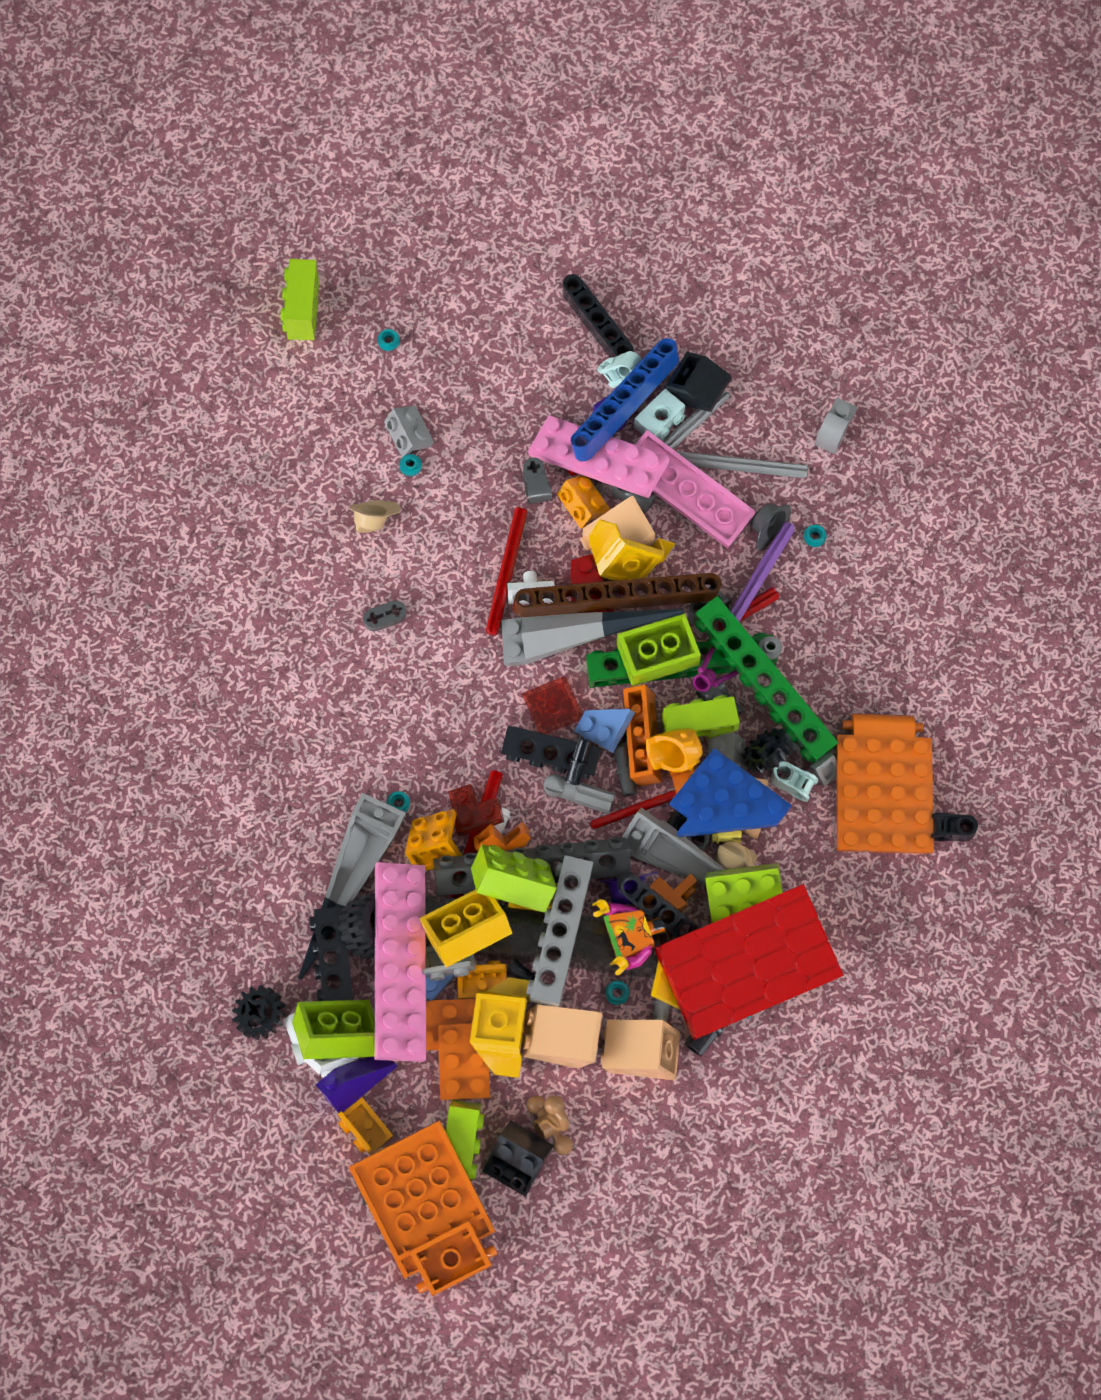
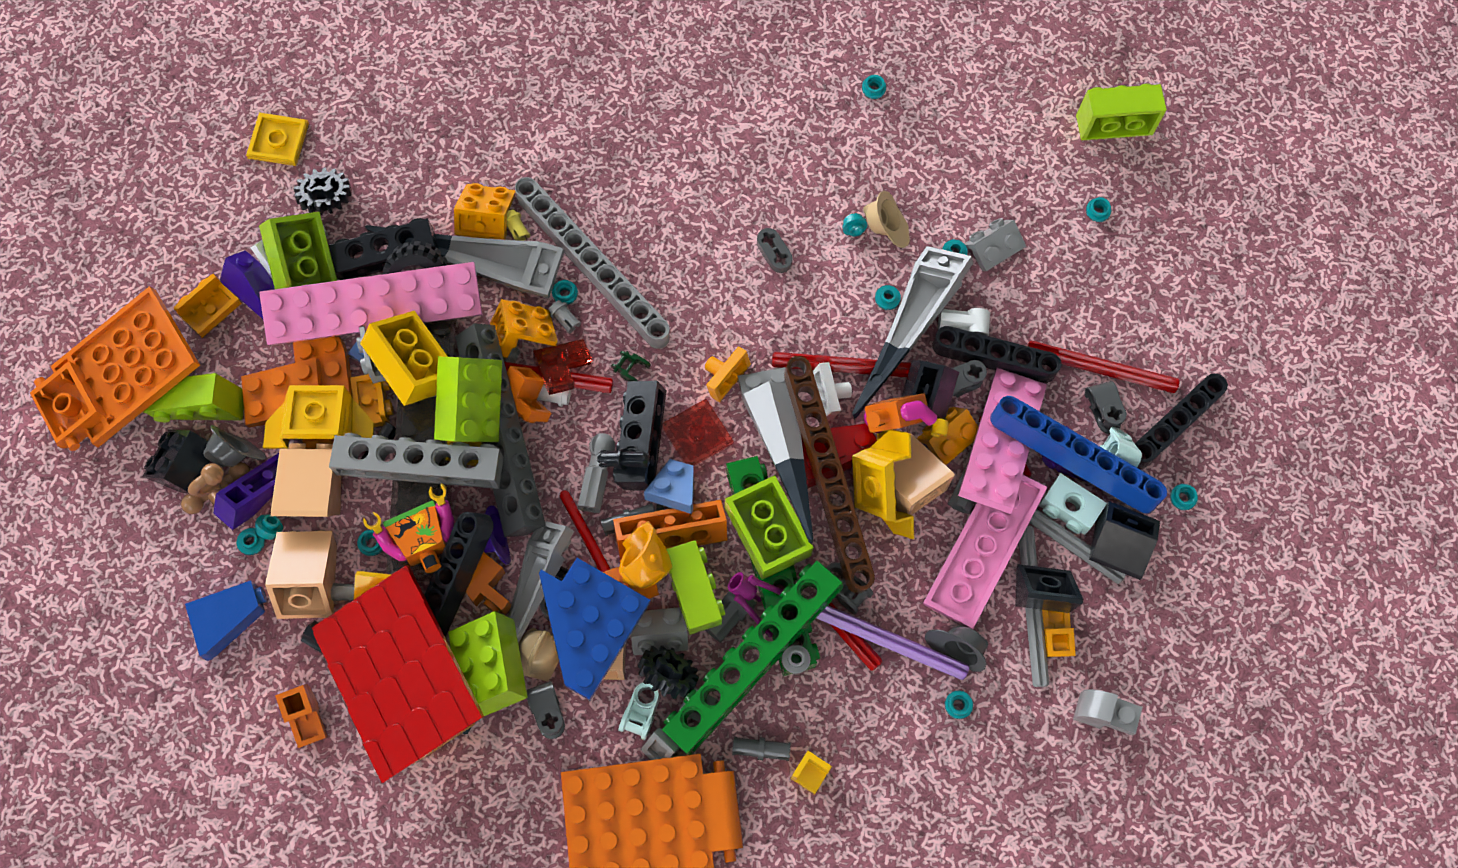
camera: 80 degrees right, 0 degrees up
none -> blue slope [185,580,267,661]
none -> dark grey piece [203,425,266,467]
none -> dark purple slope [213,453,279,530]
none -> teal plate [236,528,265,555]
none -> yellow tile [246,112,309,166]
none -> teal plate [255,515,283,540]
none -> orange brick [275,684,328,748]
none -> light orange bracket [454,183,515,240]
none -> light yellow pin [506,210,531,241]
none -> light grey beam [515,177,670,349]
none -> dark grey piece [527,681,565,739]
none -> light grey pin [549,300,581,334]
none -> dark green piece [611,351,651,381]
none -> light orange tile [705,346,751,403]
none -> dark grey pin [732,737,791,761]
none -> yellow panel [790,751,832,795]
none -> teal plate [842,213,868,237]
none -> light grey plate [852,246,973,419]
none -> teal plate [862,75,886,99]
none -> torso [864,393,949,441]
none -> teal plate [875,285,901,310]
none -> black slope [901,360,959,420]
none -> black beam [932,326,1062,383]
none -> white piece [938,308,990,336]
none -> black slope [1015,564,1084,613]
none -> red axle [1027,340,1180,393]
none -> light orange slope [1042,610,1076,657]
none -> dark grey piece [1085,381,1127,434]
none -> teal plate [1170,484,1198,510]

